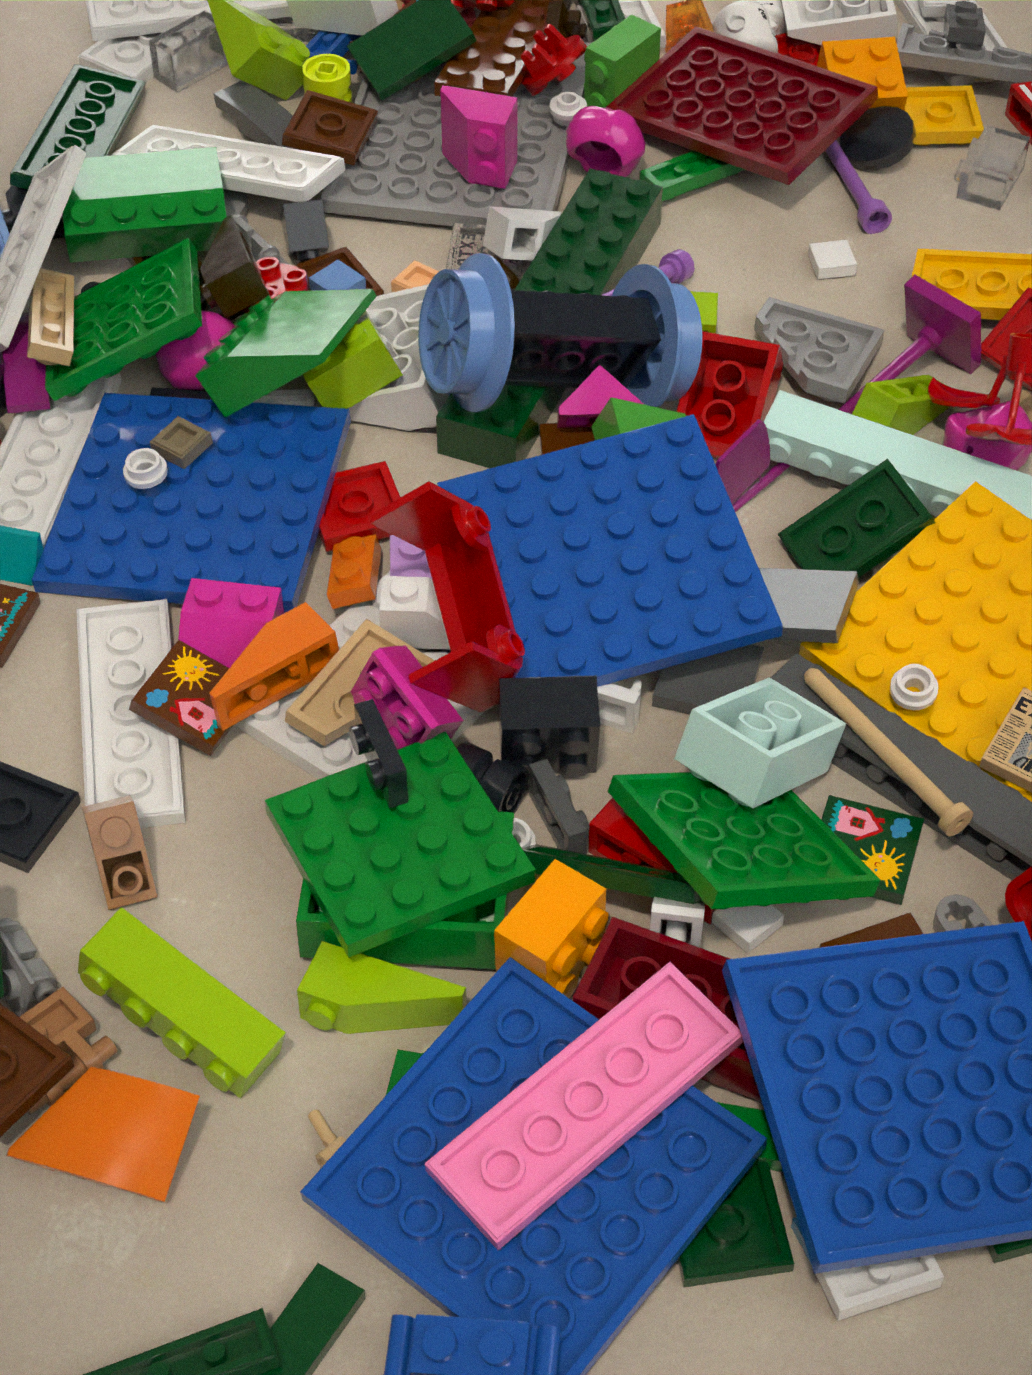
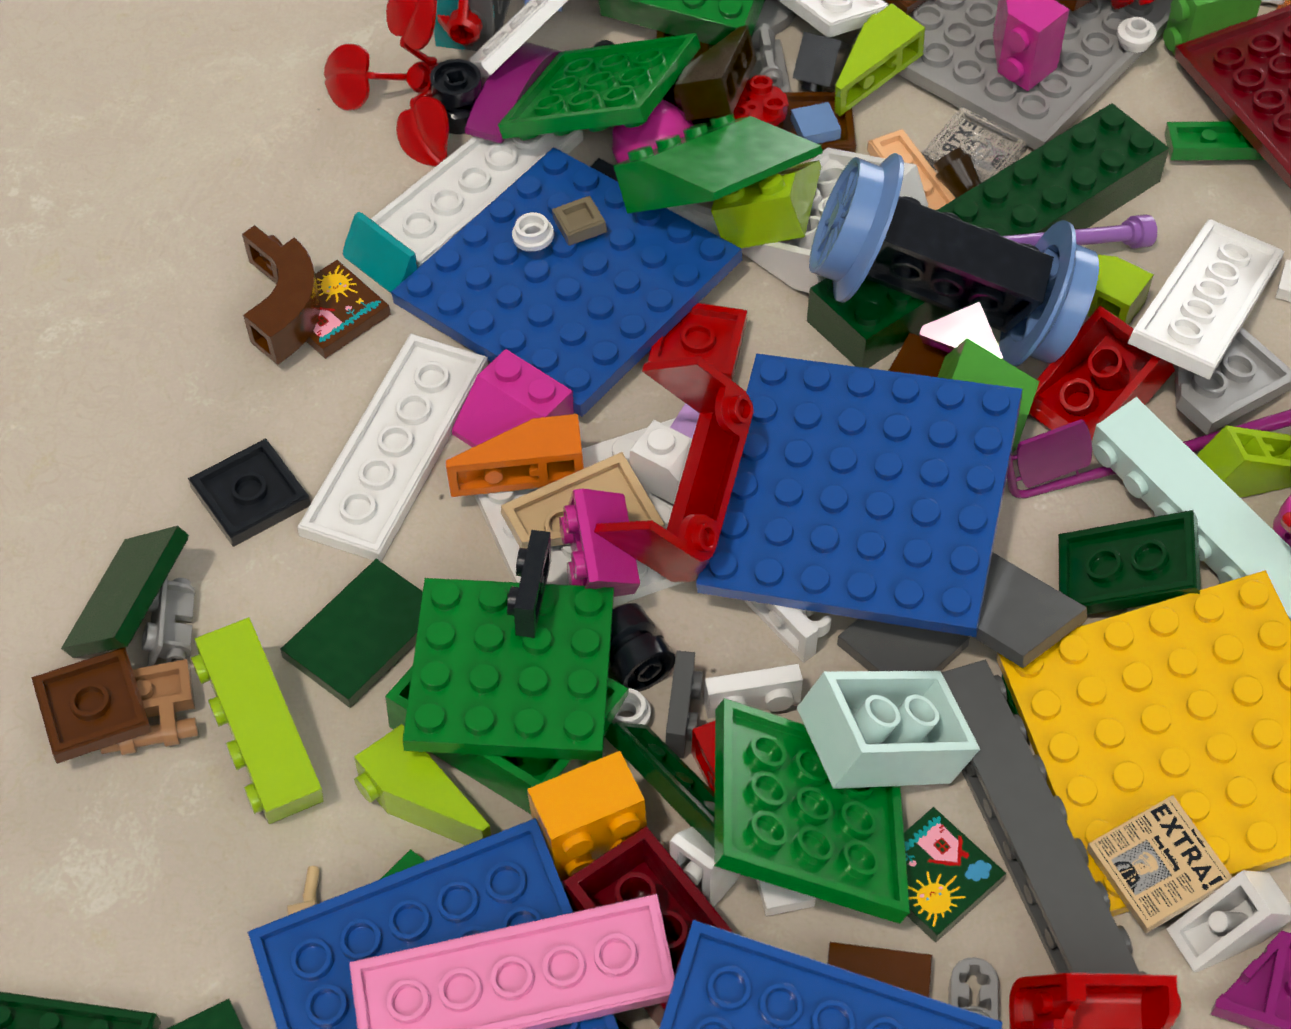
camera: 30 degrees right, 5 degrees up
orange slope [6,1067,200,1203] -> none
tan plate [27,268,74,366] -> none
medium nougat slope [82,795,157,910] -> none
reddish brown tile [129,640,233,756] -> none
orange plate [327,534,381,609] -> none
white slope [483,206,562,261] -> none
black brick [499,675,600,777] -> none
dark pink piece [566,106,645,177] -> none
tan bar [804,668,973,837] -> none
white plate [890,664,939,710] -> none
none -> dark green tile [280,558,423,708]
none -> white plate [704,664,803,719]
none -> lime slope [835,3,925,116]
none -> white tile [1128,219,1285,380]

